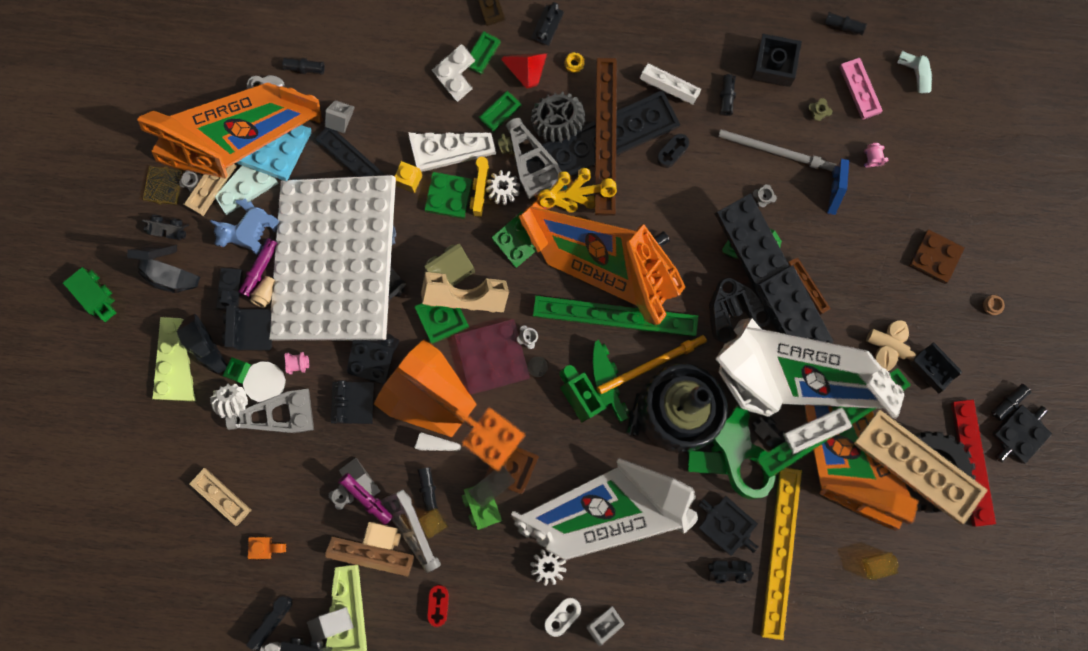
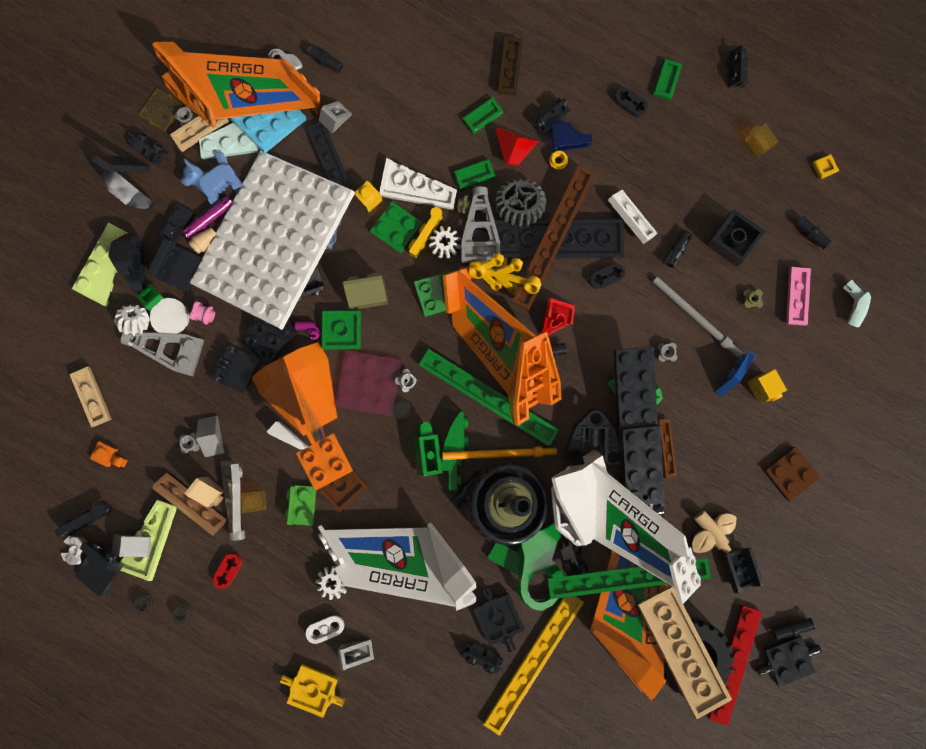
camera: 30 degrees right, 5 degrees up
green brick [63,267,117,322] -> none
magenta pin [338,473,393,525] -> none
black pin [417,467,438,511] -> none
tan arch [421,272,509,312] -> none
white plate [432,44,476,101] -> none
clear smoke brick [469,465,516,508] -> none
white tile [783,408,852,454] -> none
clear yellow brick [862,552,899,580] -> none
bright pink brick [864,143,888,168] -> none
medium nougat plate [983,295,1005,316] -> none
none -> magenta arm [295,321,321,340]
none -> red slope [542,298,575,335]
none -> clear blue arch [550,121,593,152]
none -> yellow brick [747,369,787,402]

